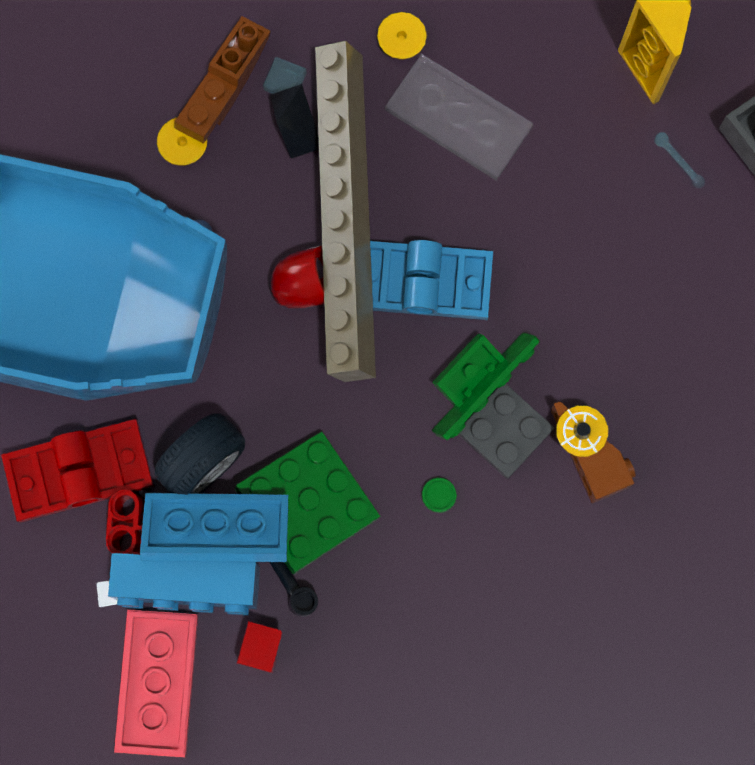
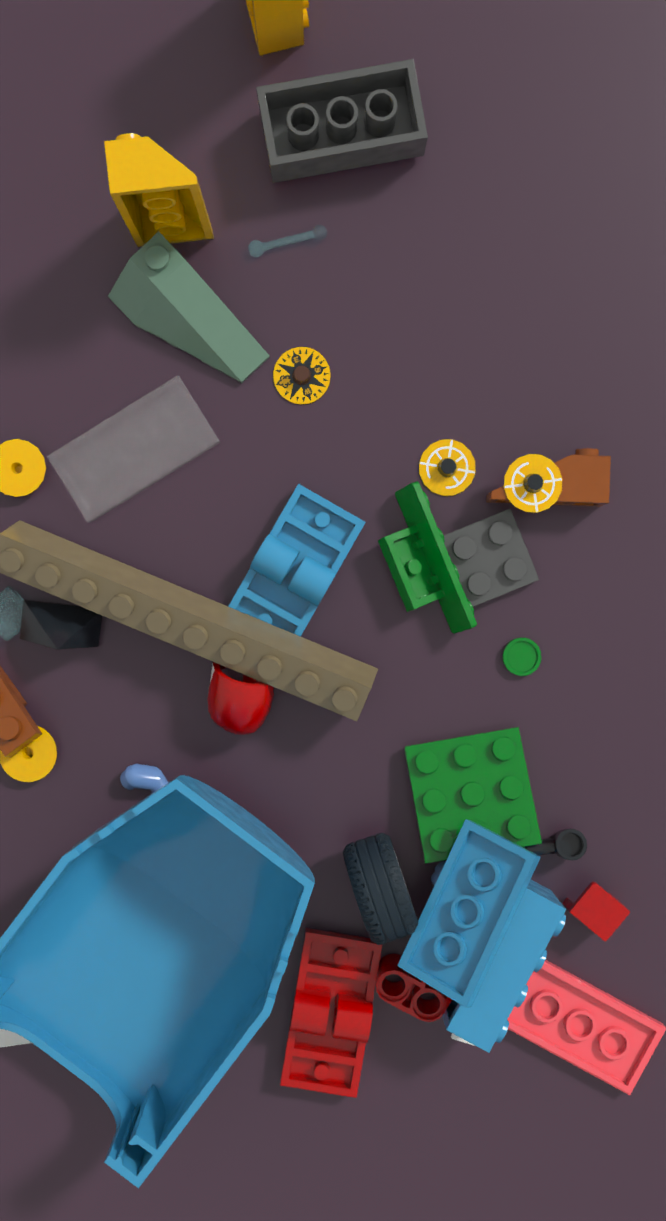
camera: 60 degrees left, 10 degrees up
none -> sand green wedge [108,231,270,383]
none -> piece [273,347,331,405]
none -> yellow piece [419,439,476,496]

